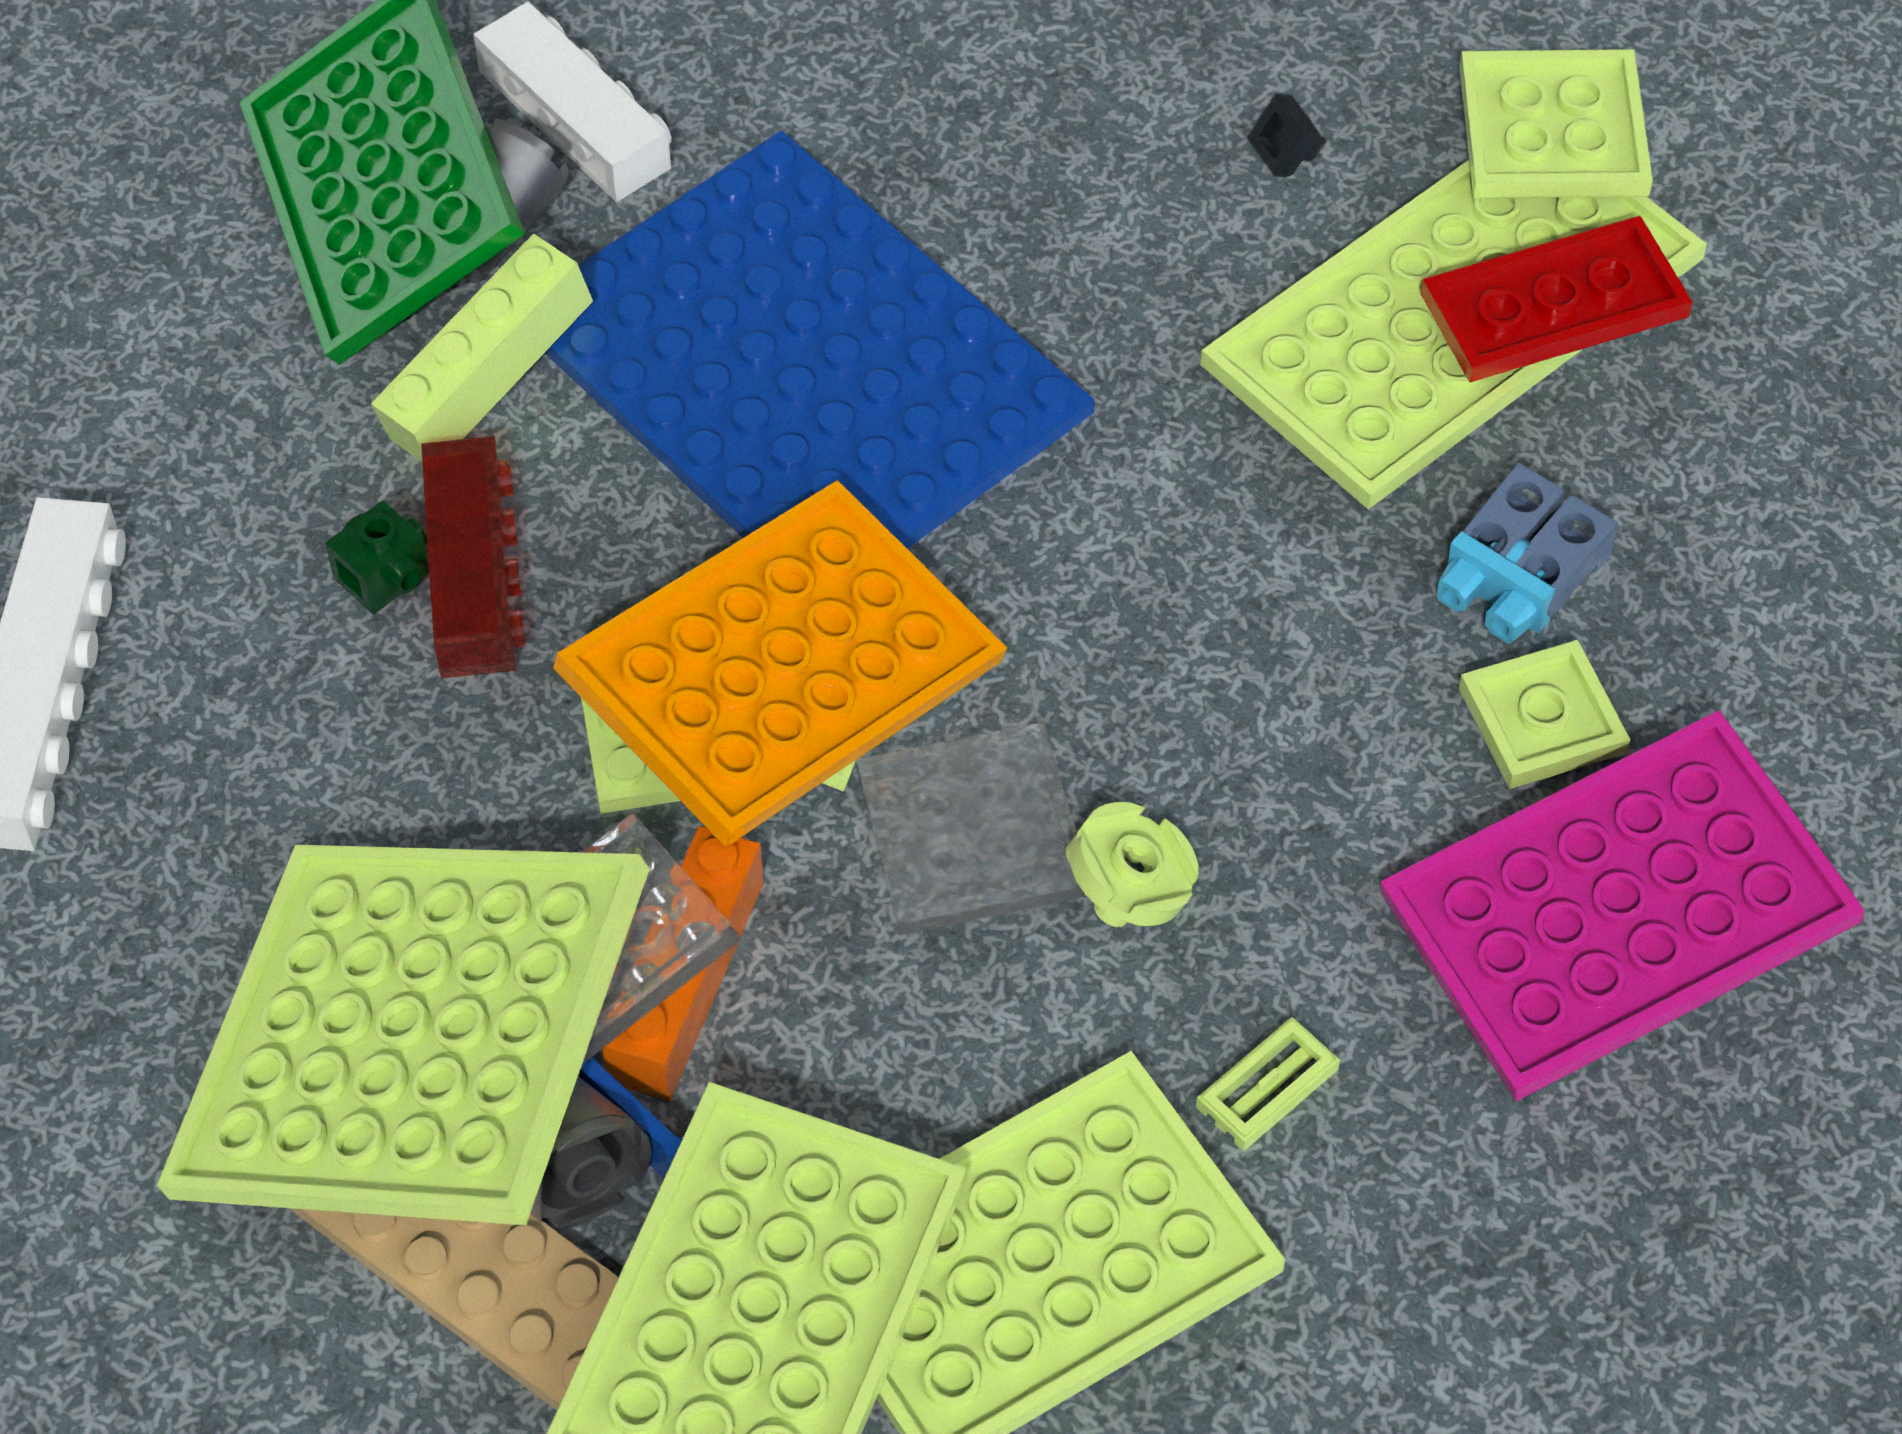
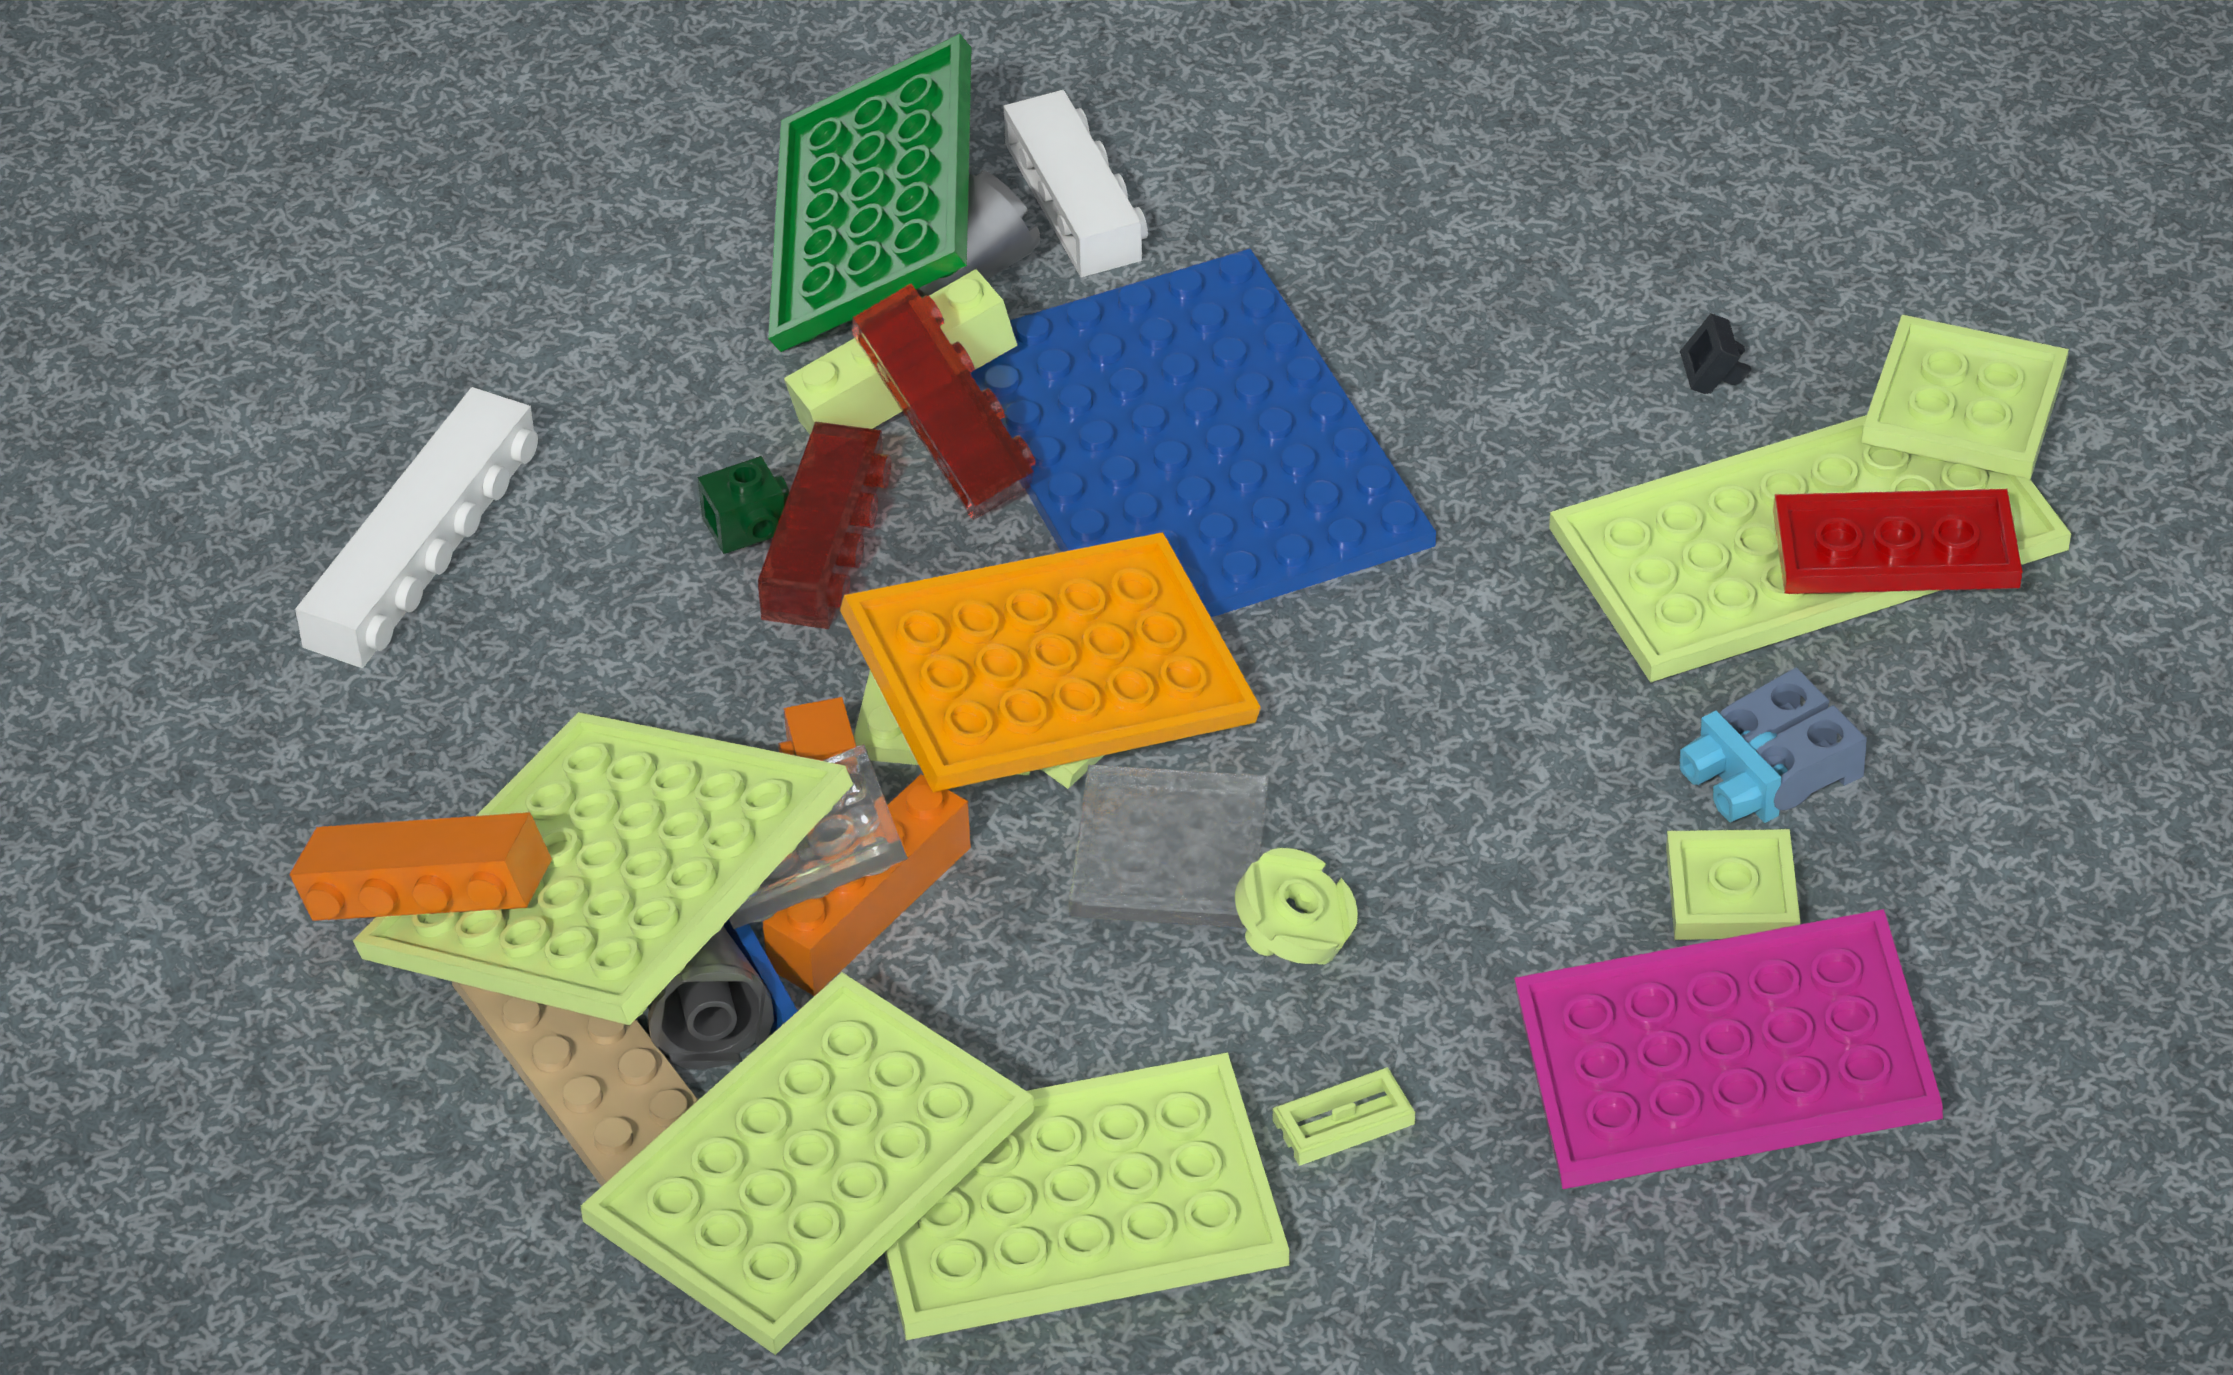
camera: 20 degrees right, 10 degrees down
none -> orange brick [289,812,552,921]
none -> orange brick [778,697,860,788]
none -> clear red brick [852,283,1036,520]

